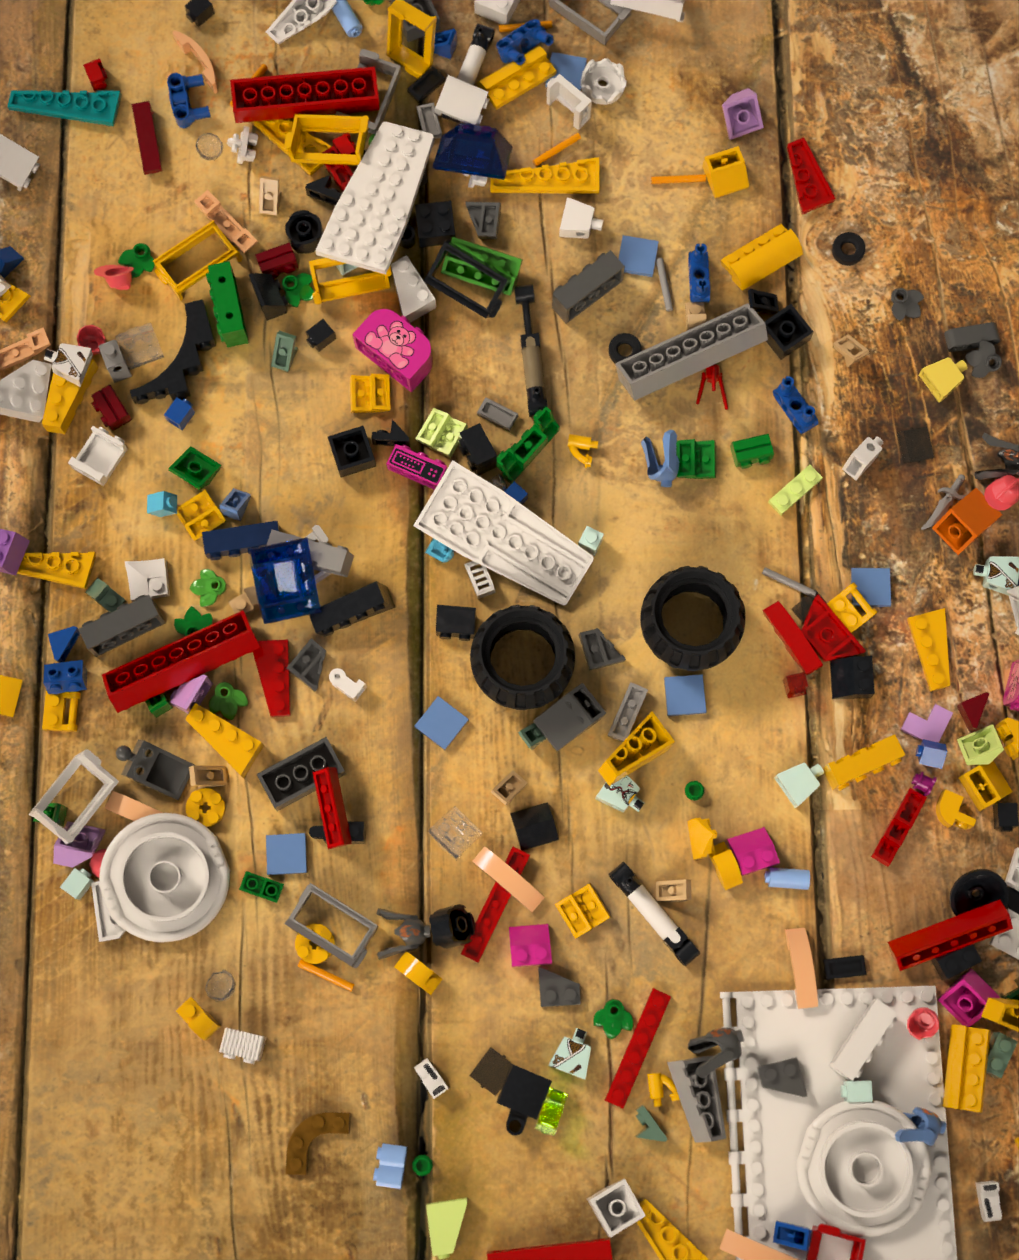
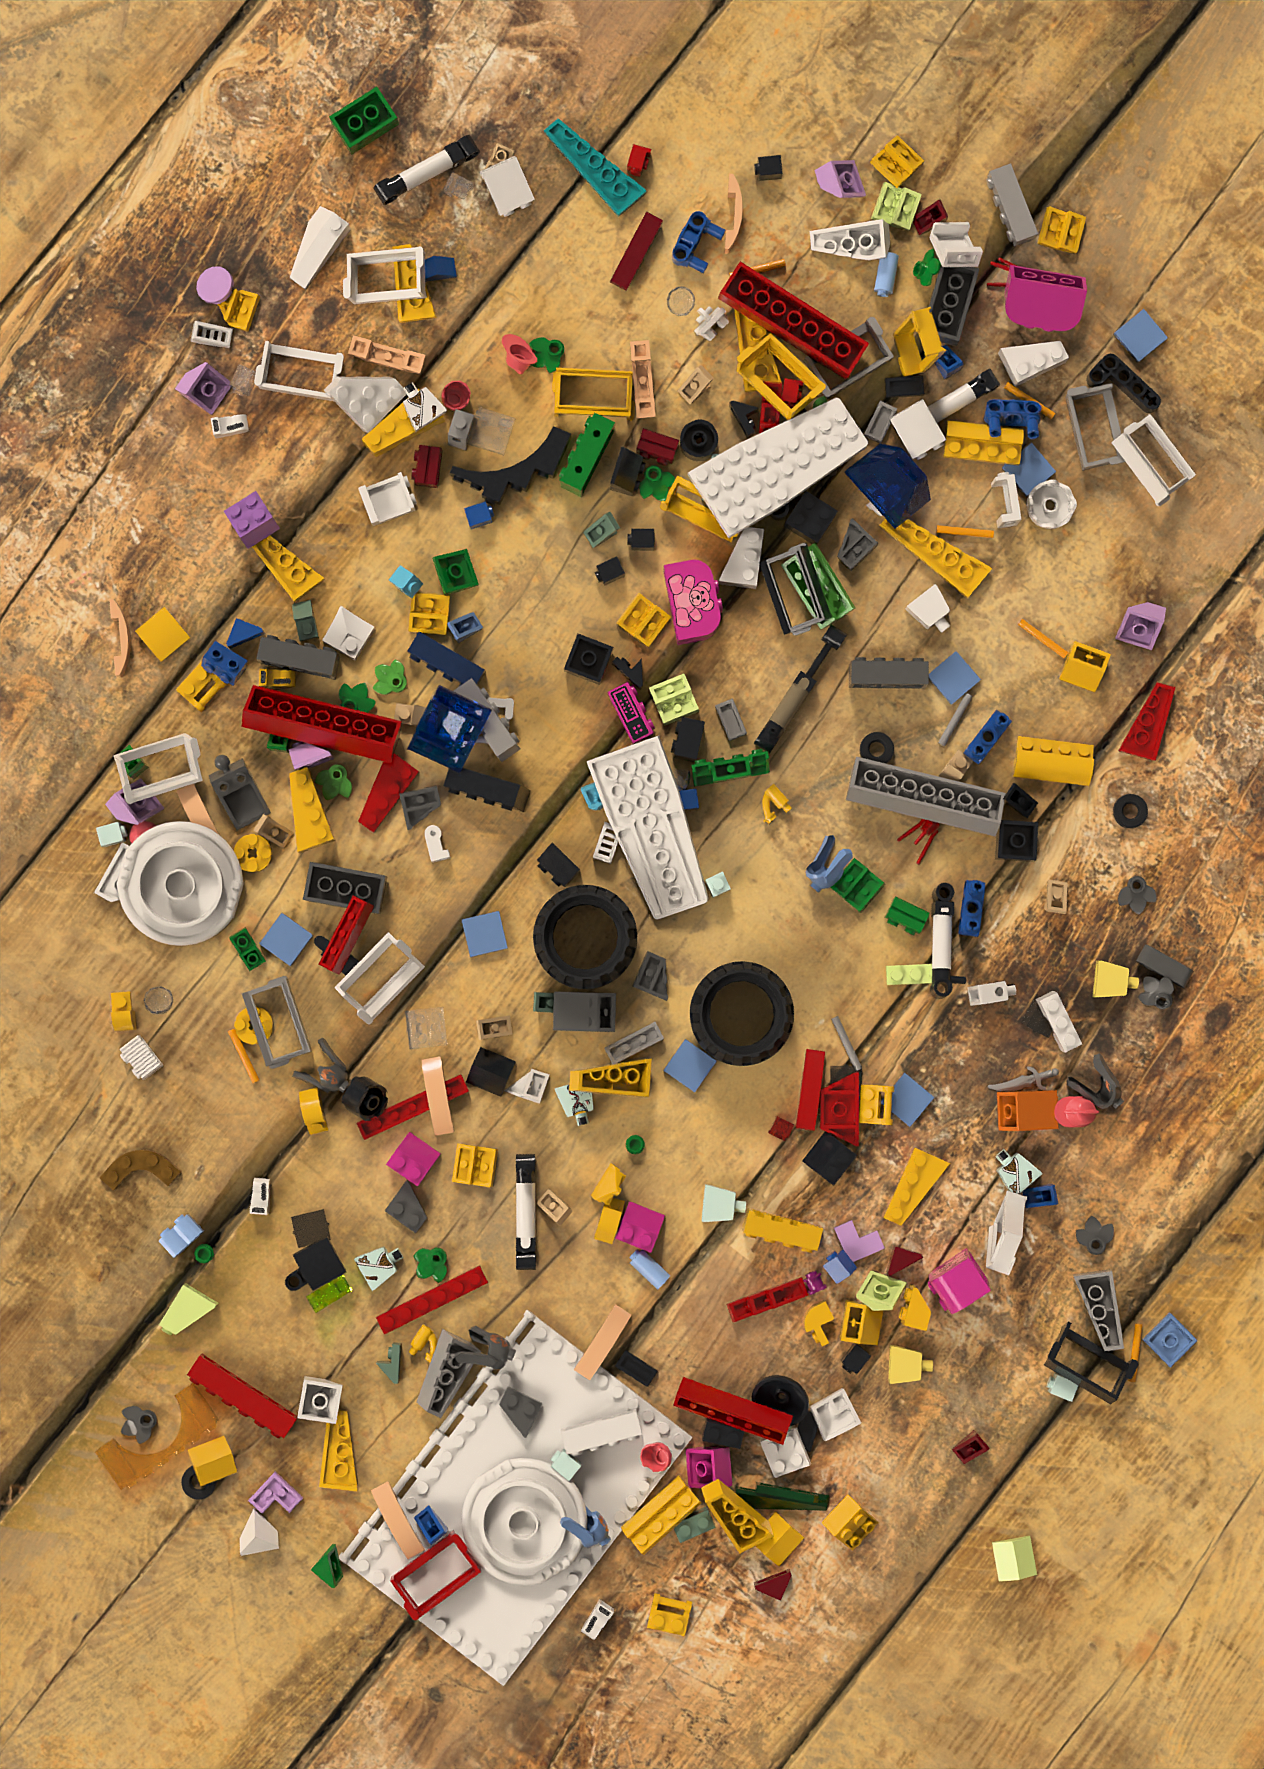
camera: 35 degrees right, 10 degrees up
none -> yellow leg [259,668,296,688]
none -> white piece [334,932,425,1024]
none -> white slope [504,1069,549,1104]
none -> black brick [594,556,625,586]
none -> piece [930,883,967,999]
none -> white arch [1036,991,1082,1053]

